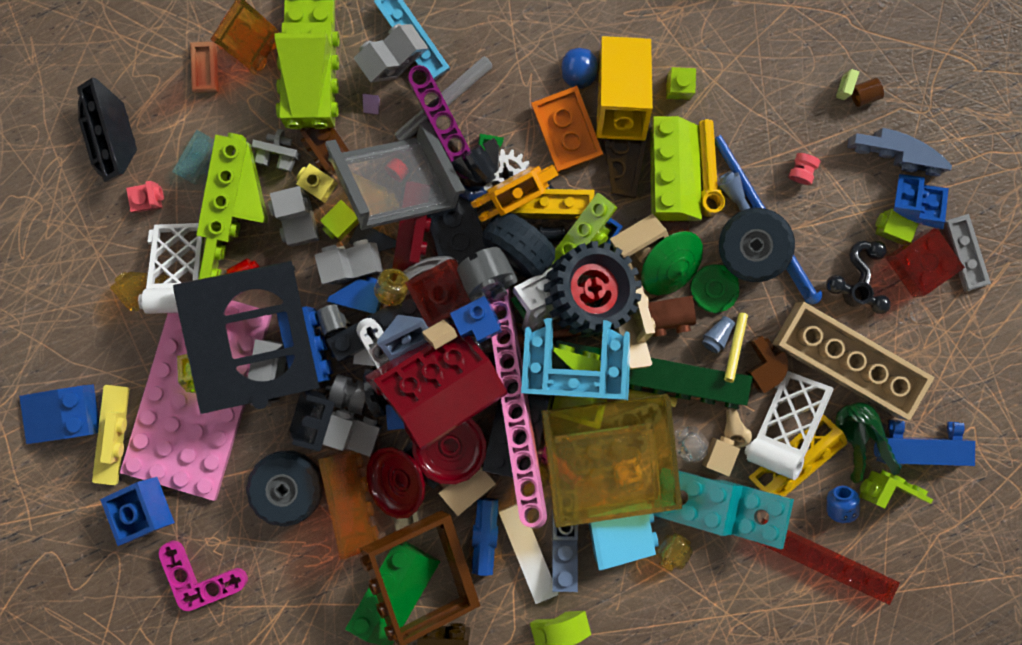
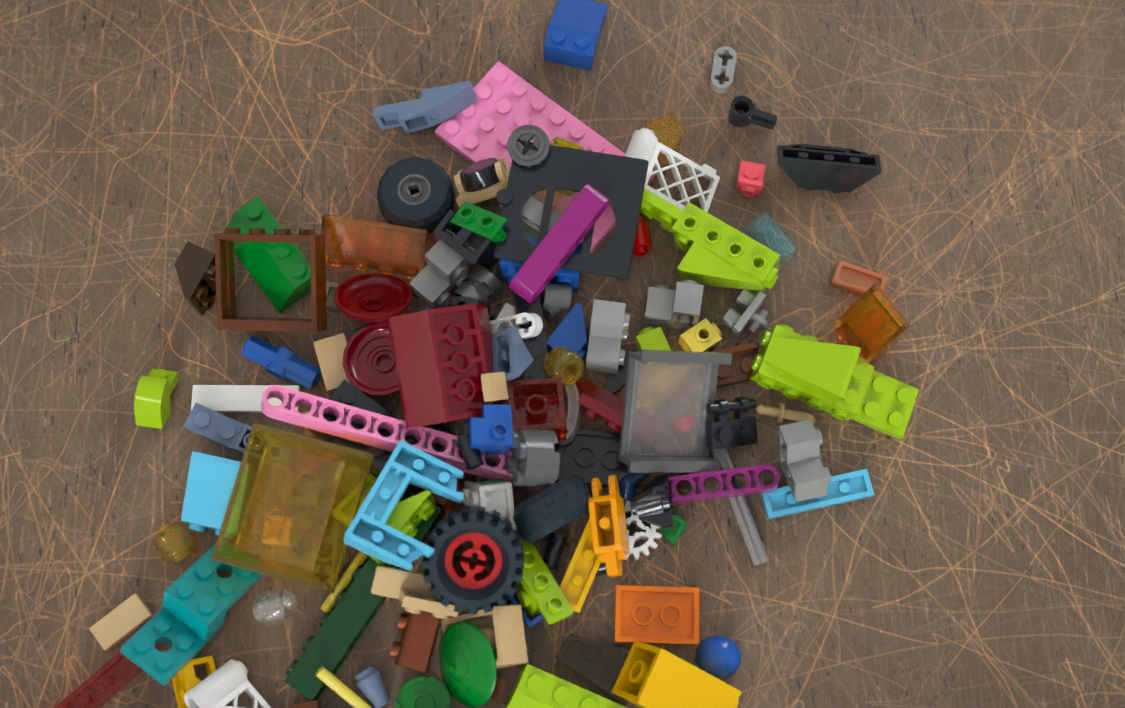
camera: 115 degrees right, 15 degrees down
light yellow bracket [92,385,130,485] -> none
blue brick [100,477,175,546] -> none
dark pink beam [159,540,248,611] -> none
lavender piece [363,94,380,114] -> none
tan brick [702,436,740,476] -> none
tan animal [724,408,752,448] -> none
none -> tan tile [89,593,154,651]
none -> sand blue slope [373,81,477,134]
none -> green hinge [450,201,508,243]
none -> piece [454,157,510,207]
none -> black pin [456,433,484,470]
none -> dark grey gear [507,125,550,167]
none -> magenta beam [509,184,610,304]
none -> black plate [705,397,758,450]
none -> light grey beam [710,46,737,94]
none -> black axle [728,96,777,130]
none -> tan piece [756,403,816,425]

